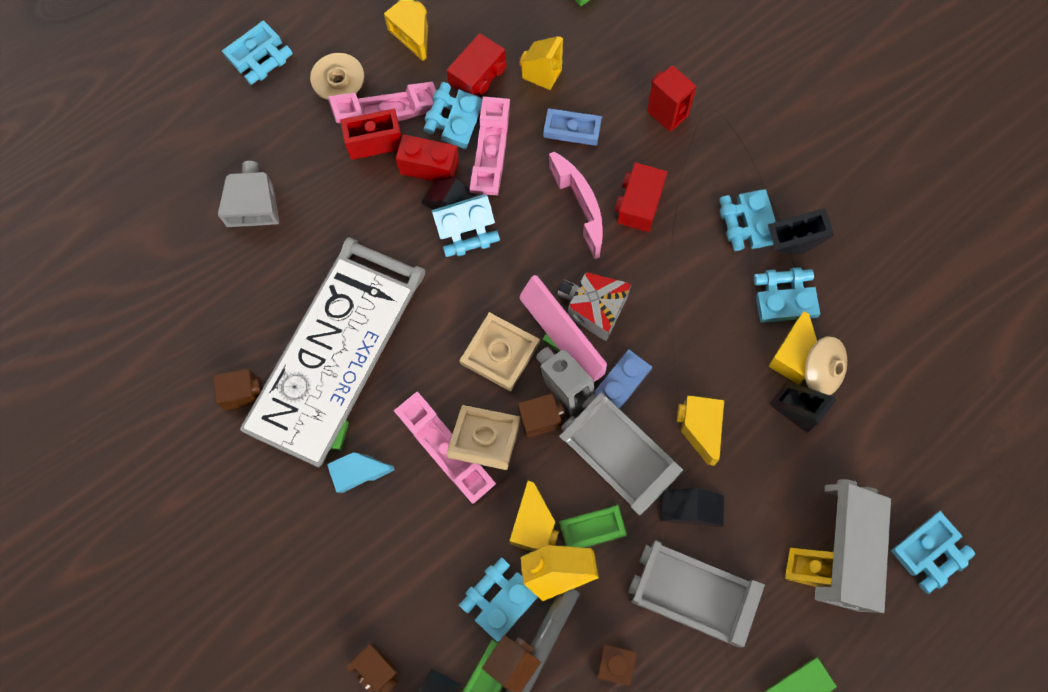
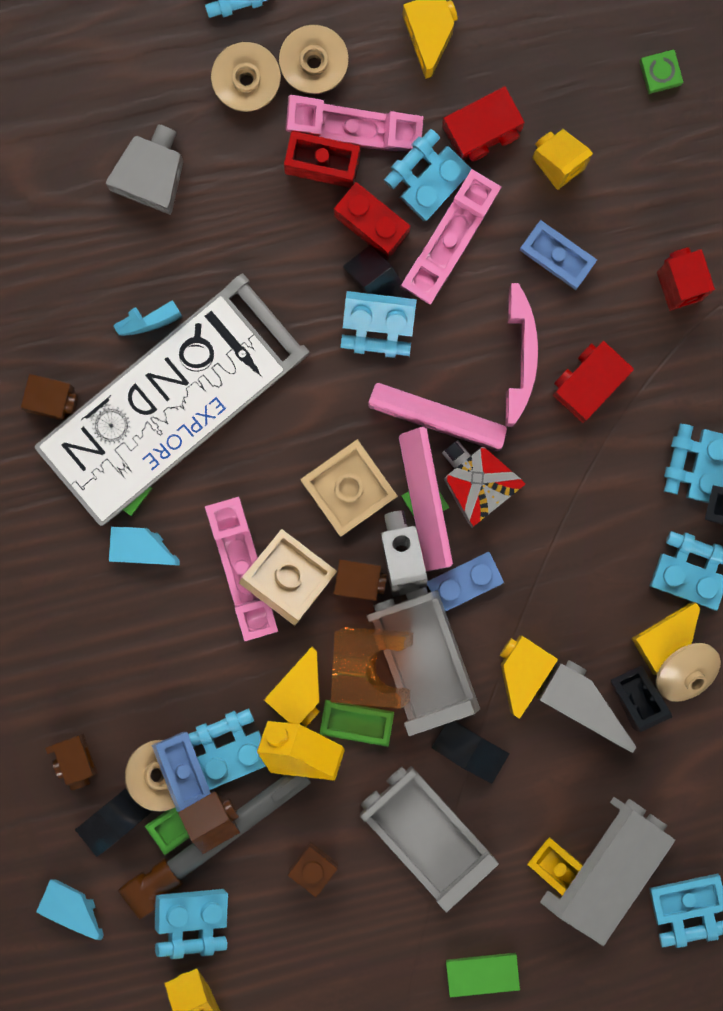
camera: 15 degrees right, 15 degrees up
none -> medium azure slope [114,300,183,335]
none -> tan dish [125,740,175,811]
none -> medium blue plate [151,732,211,812]
none -> tan dish [211,42,281,112]
none -> clear orange piece [331,627,413,708]
none -> bright pink slope [368,383,507,451]
none -> light grey slope [537,660,636,753]

